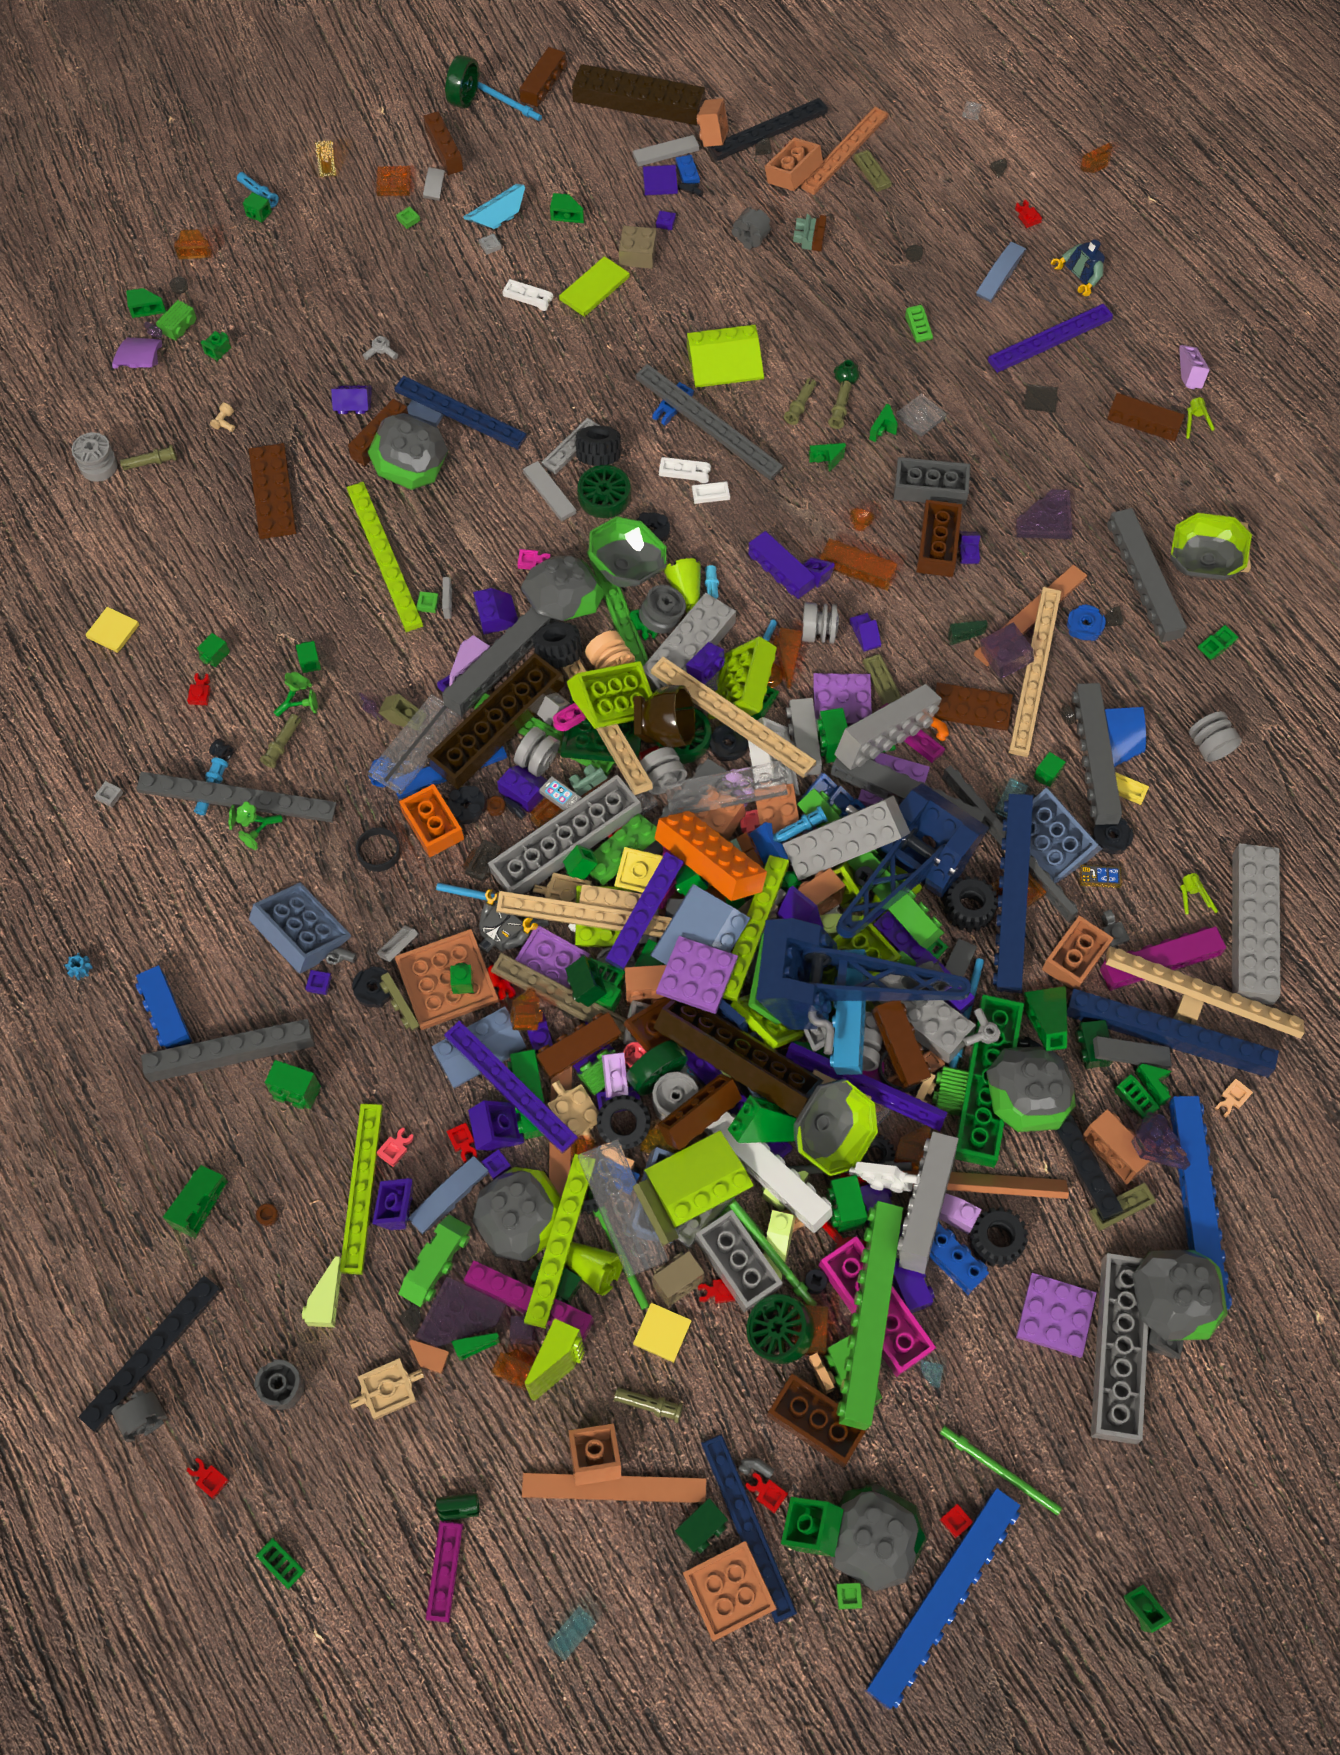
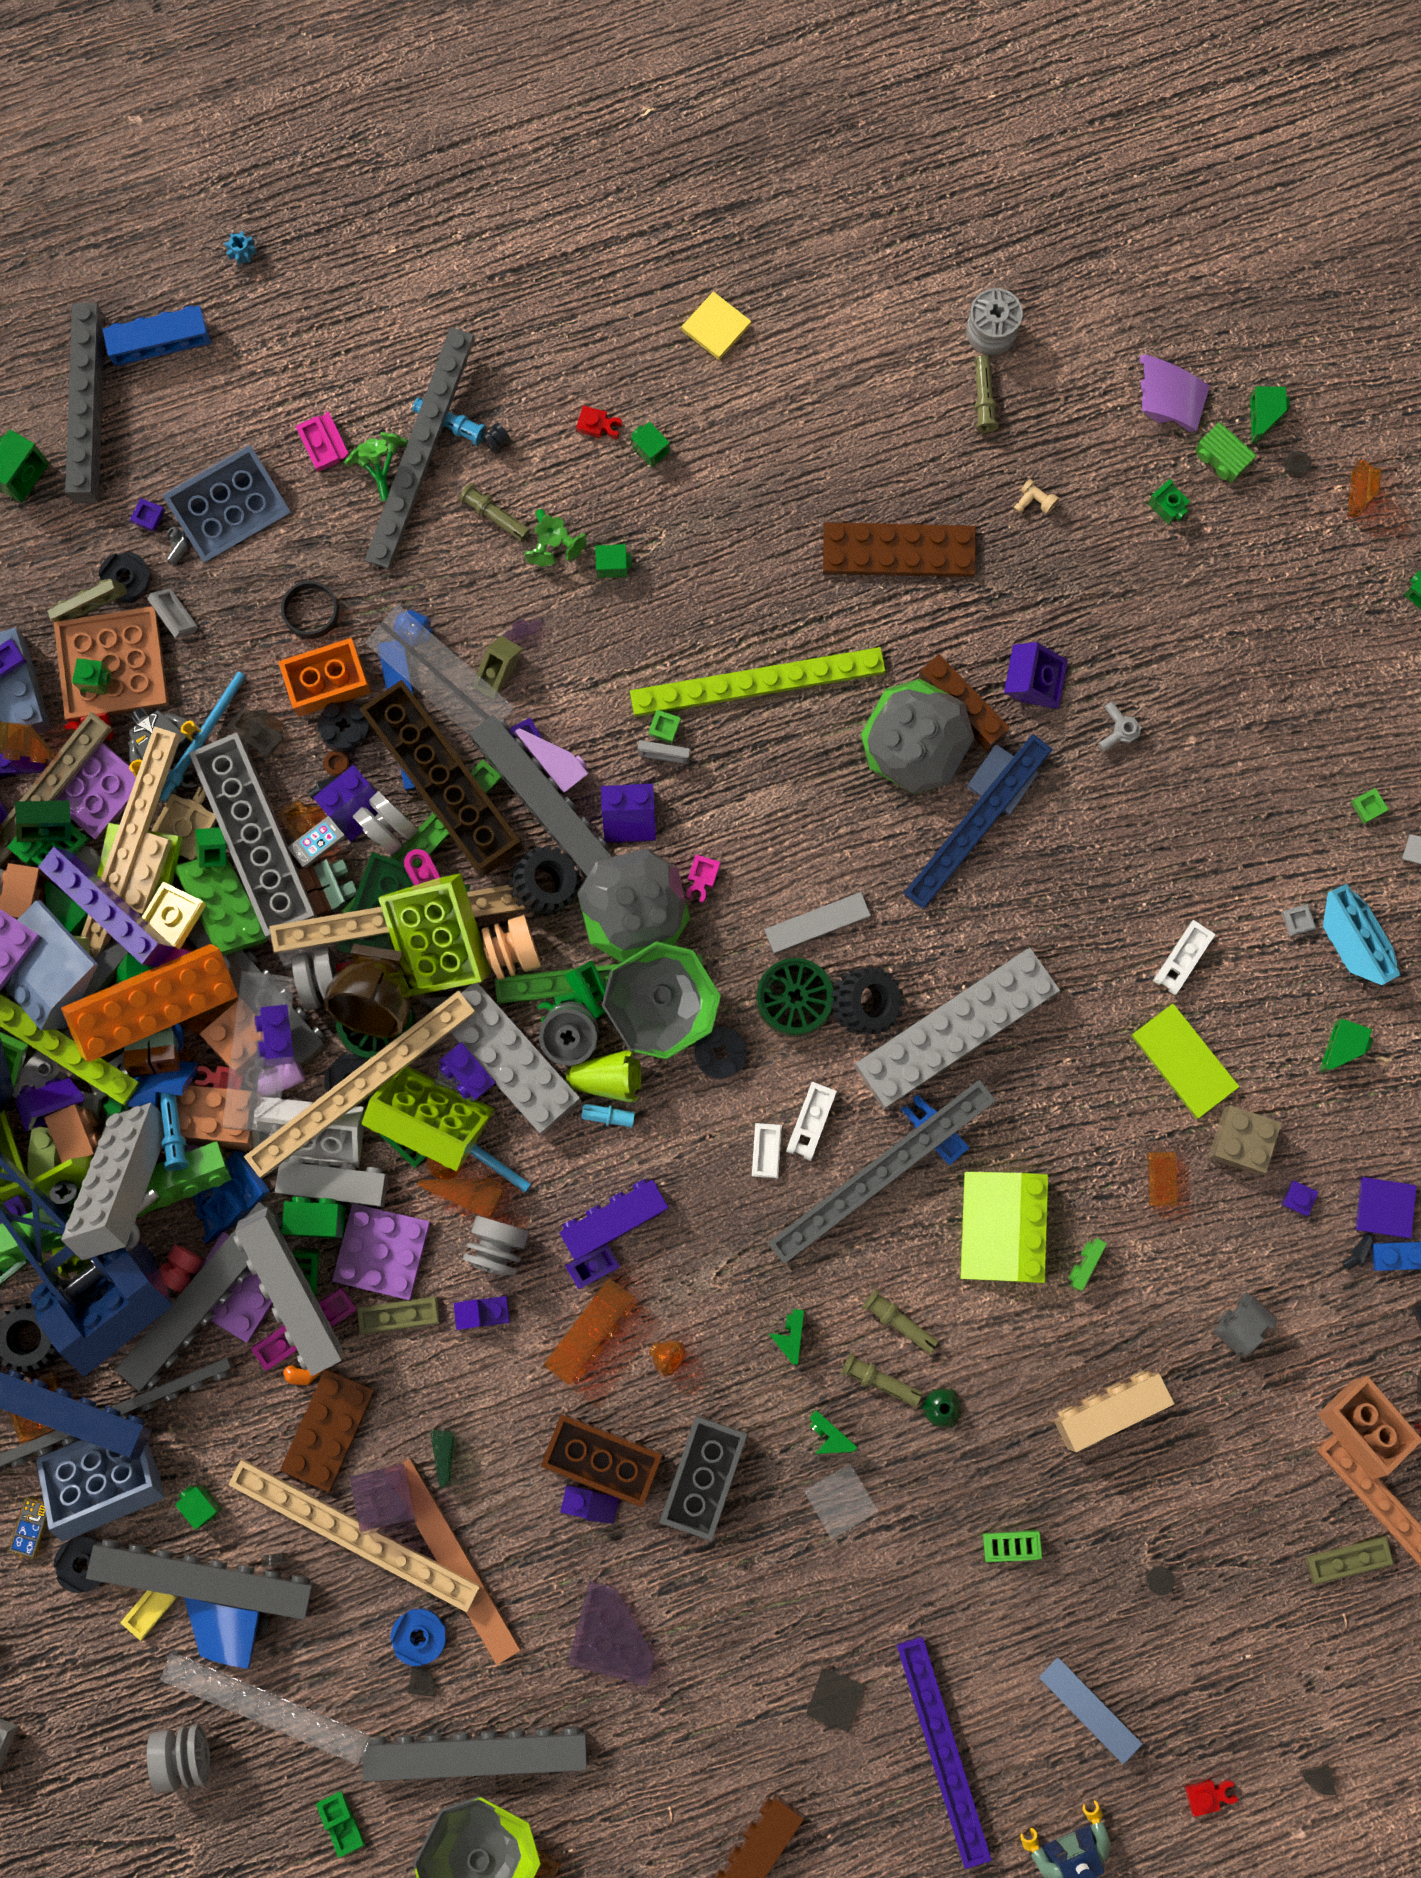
camera: 105 degrees right, 15 degrees up
light grey plate [94,781,123,808] -> none
clear purple piece [144,321,162,339] -> none
light grey brick [537,692,570,725] -> none
light grey tile [542,417,600,475] -> none
sand green hips [793,214,827,252] -> none
clear light blue tile [994,778,1028,817] -> none
none -> clear plate [160,1653,371,1765]
none -> dark purple brick [255,1004,294,1067]
none -> dark pink plate [296,411,350,472]
none -> green slope [564,960,606,1018]
none -> light grey brick [854,947,1060,1110]
none -> tan brick [1053,1370,1174,1452]
none -> bright green plate [1068,1238,1107,1291]
none -> clear orange plate [1147,1152,1177,1206]

